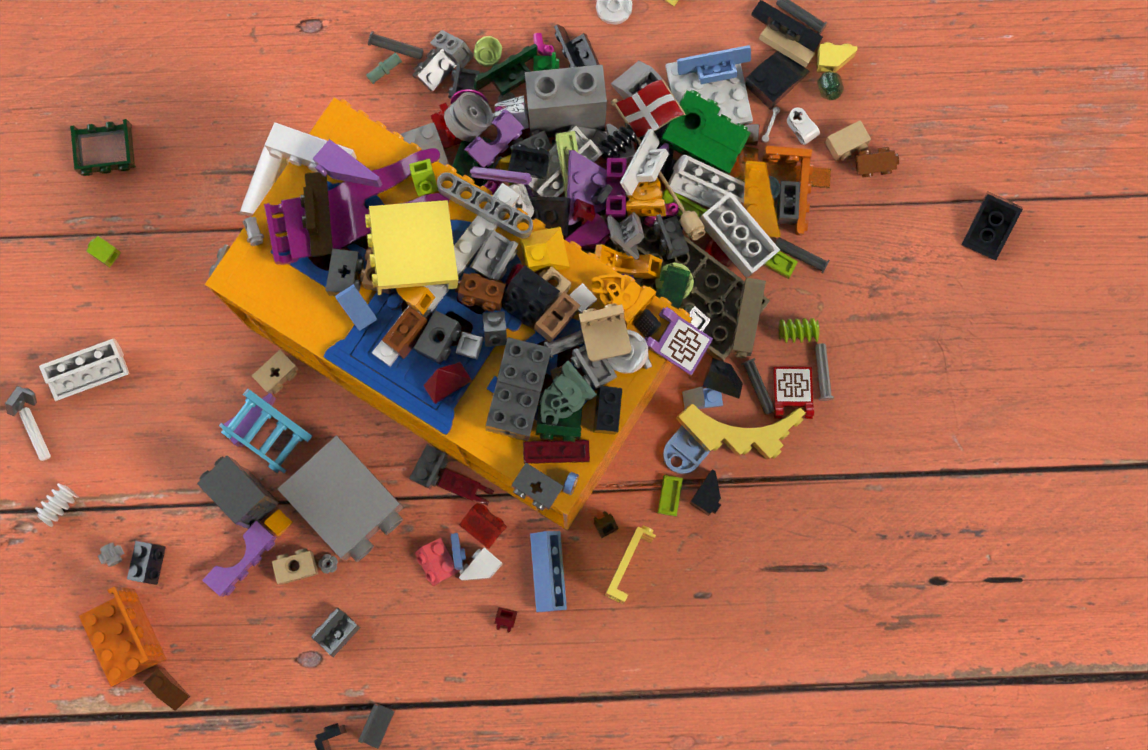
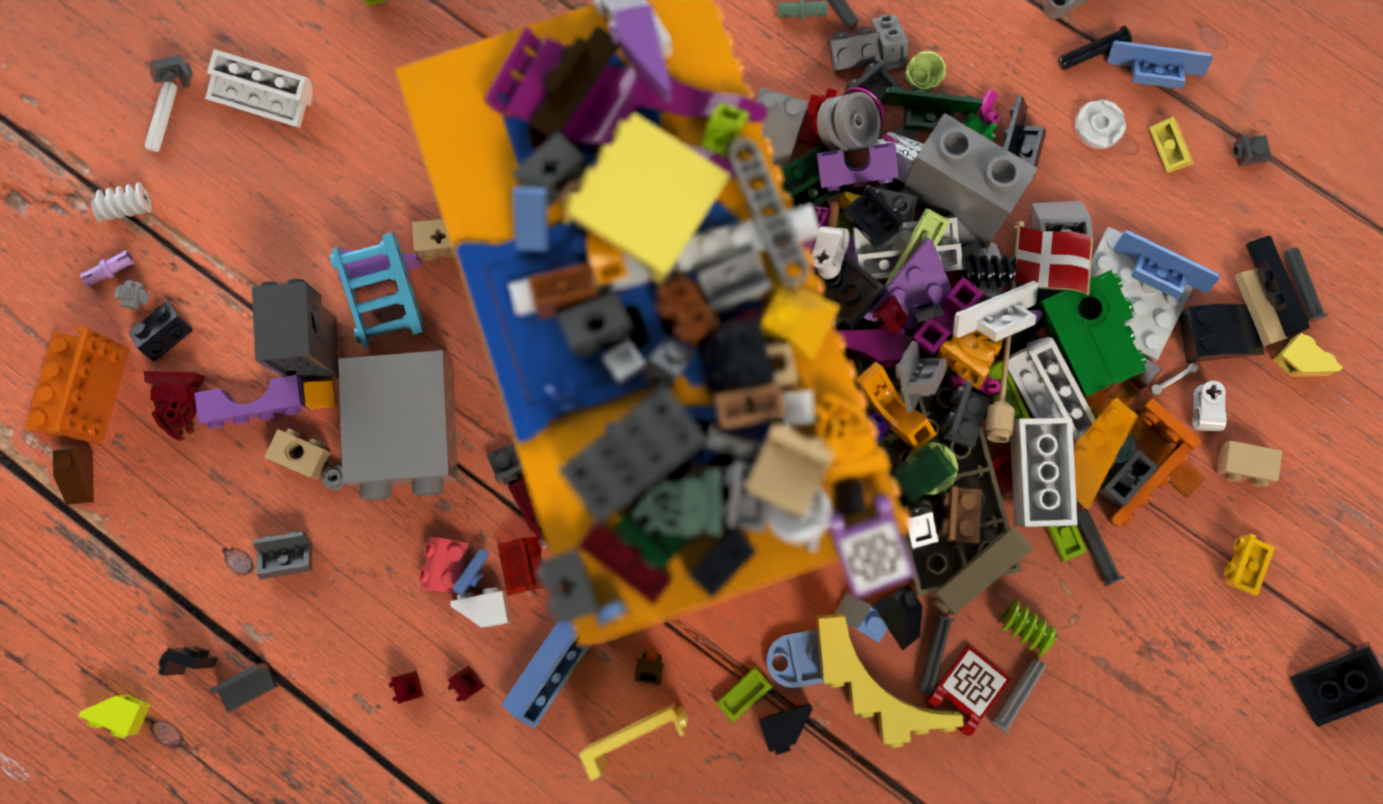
camera: 45 degrees right, 0 degrees up
light grey pin [243,217,264,246] -> none
dark red slope [423,362,472,404] -> none
medium lavender axle [470,167,532,185] -> none
clear green head [817,72,844,100] -> none
dark orange brick [855,147,899,177] -> none
none -> lavender pin [80,250,135,288]
none -> dark red piece [144,371,204,442]
none -> dark red tile [388,671,423,704]
none -> medium nougat bracket [941,486,982,544]
none -> yellow bracket [1224,534,1275,596]

